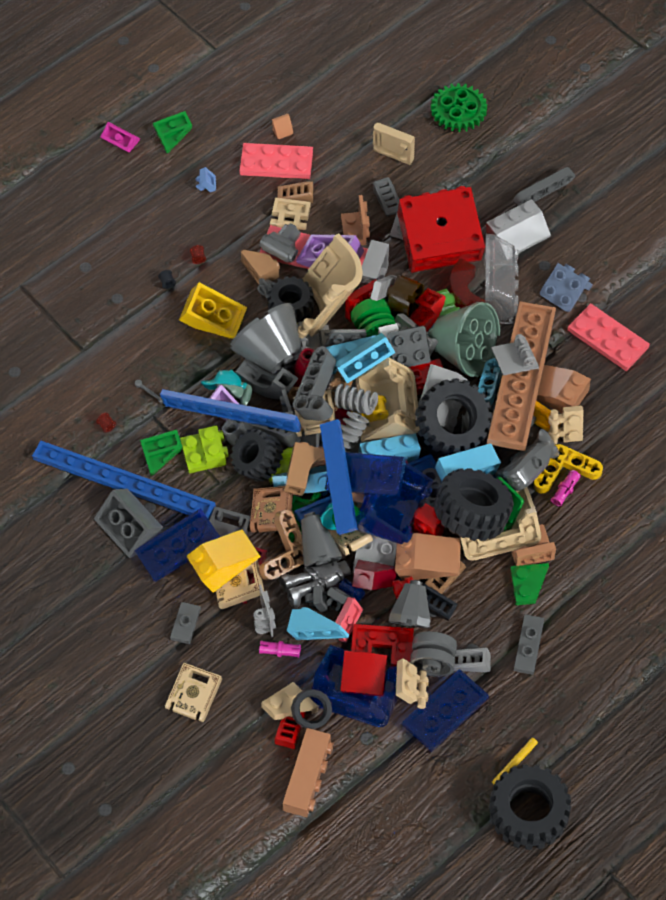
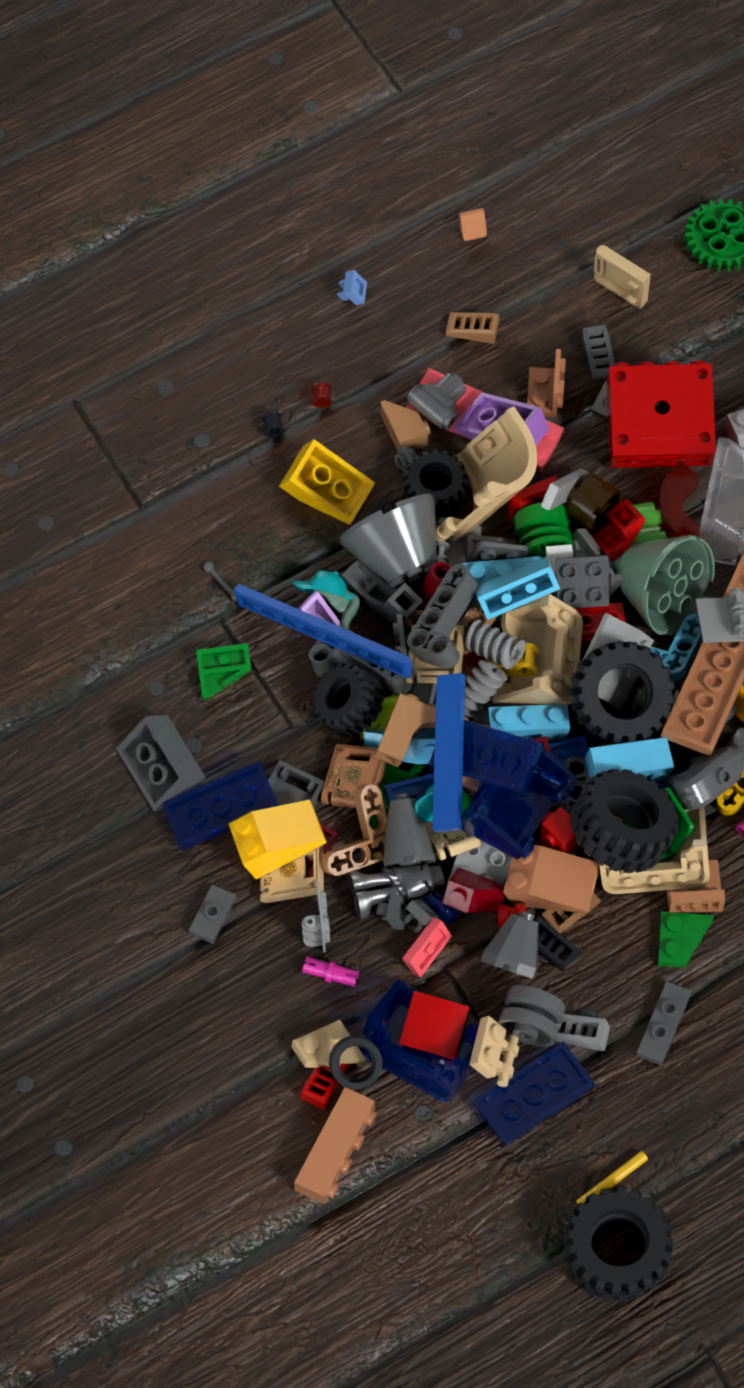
camera: 10 degrees right, 5 degrees up
blue plate [32,441,216,522] -> none
clear red axle [96,413,117,433] -> none
dark pink slope [101,122,141,153] -> none
green wing [153,111,192,153] -> none
tan container [165,663,222,722] -> none
lime plate [180,426,229,474] -> none
coral plate [240,143,313,179] -> none
tan plate [270,198,311,230] -> none
medium azure slope [287,607,349,640] -> none
red plate [351,624,414,667] -> none
light grey window [359,240,389,288] -> none

